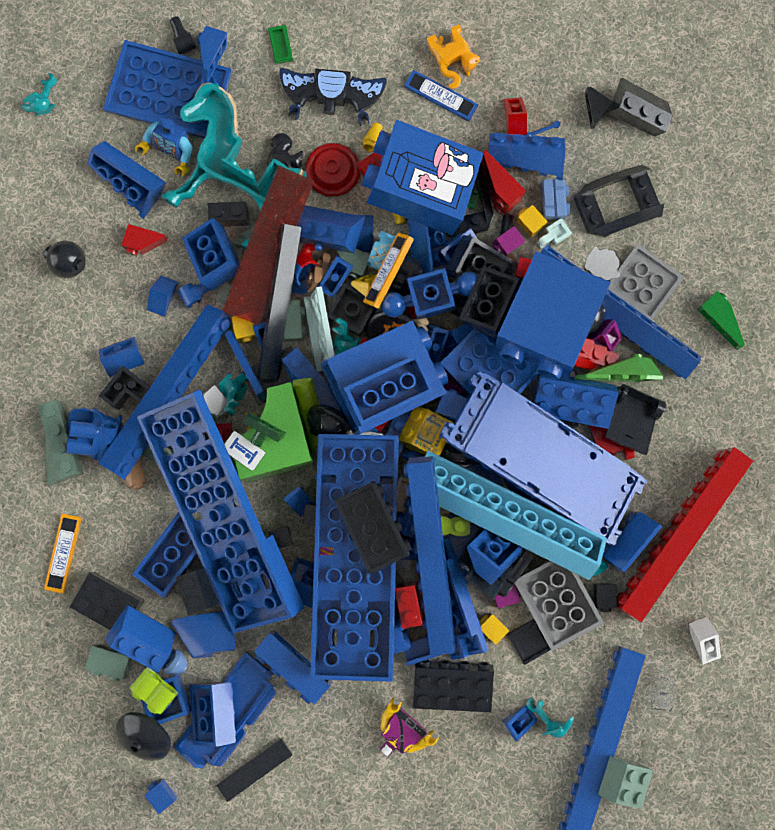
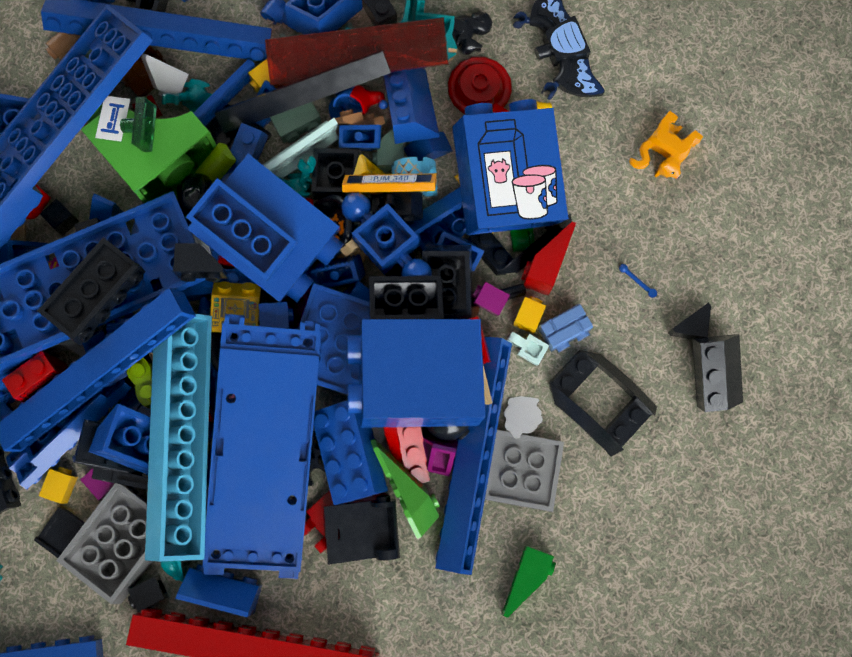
camera: 60 degrees right, 5 degrees down
tile [404,70,478,122] -> none
blue wedge [487,133,566,180] -> none
red slope [504,97,527,135] -> none
none -> black slope [173,243,227,282]

